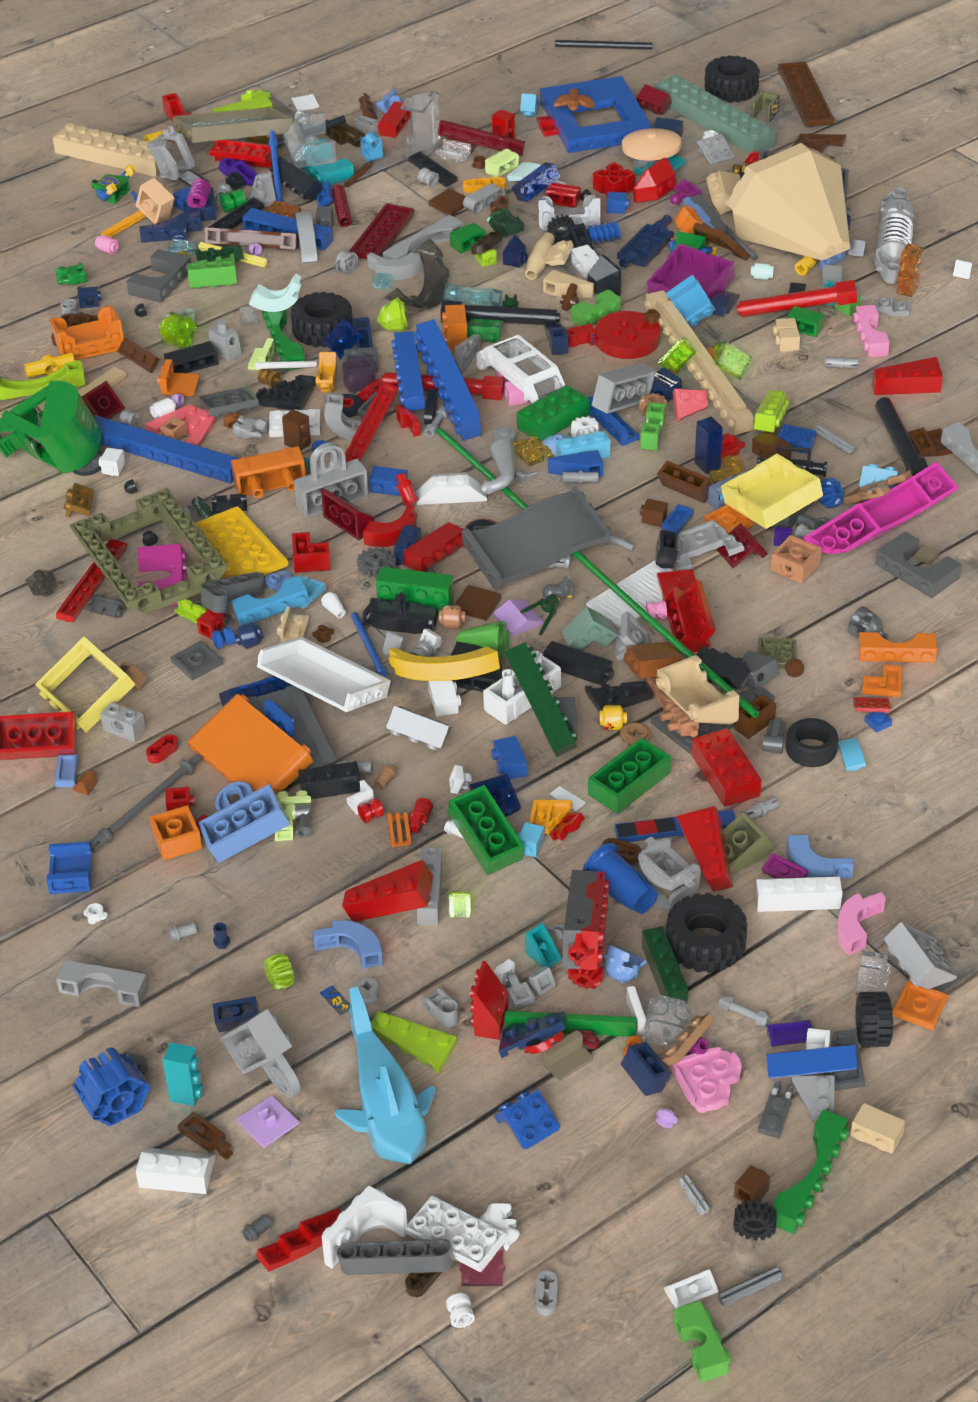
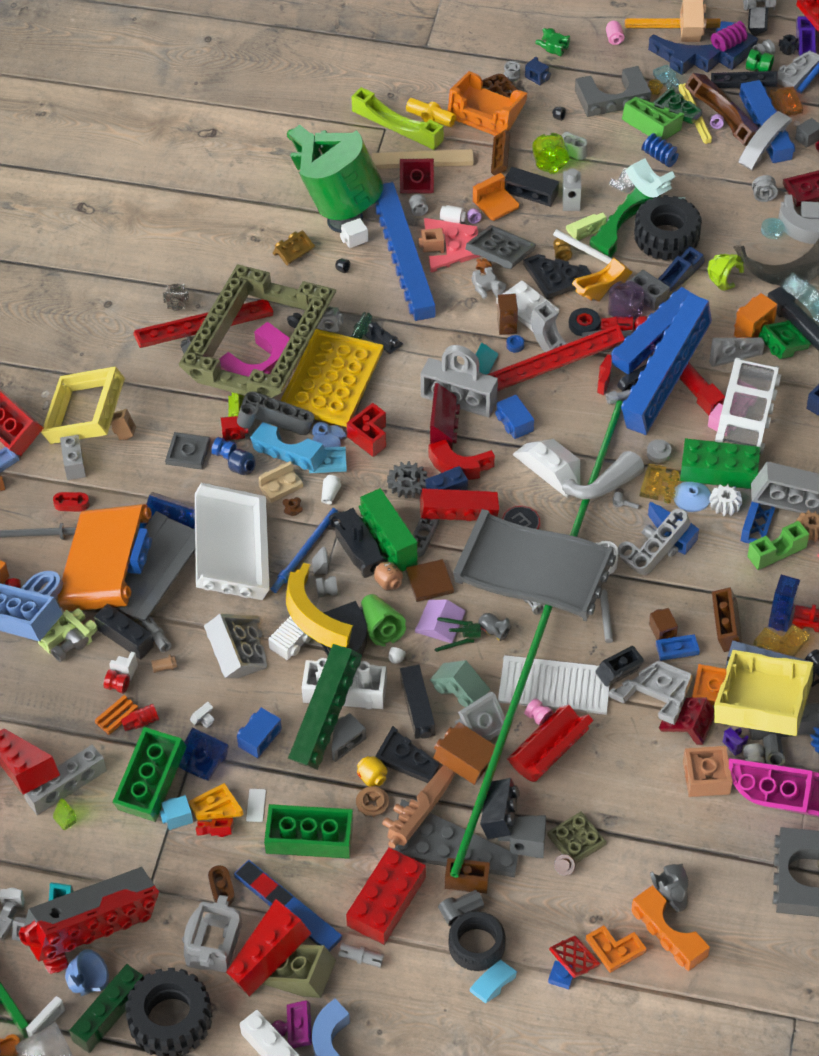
camera: 50 degrees right, 10 degrees up
red brick [165,787,195,812] -> none
orange piece [231,446,306,498] -> none
clear blue brick [322,318,362,360] -> none
red hinge [395,473,419,506] -> none
white tile [419,629,443,654] -> none
medium azure arch [556,431,610,459] -> none
blue piece [583,843,658,915] -> none
tan windscreen [656,655,739,725] -> none
red plate [657,569,696,598] -> none
none -> light grey beam [618,509,690,575]
none -> blue piece [641,133,679,167]

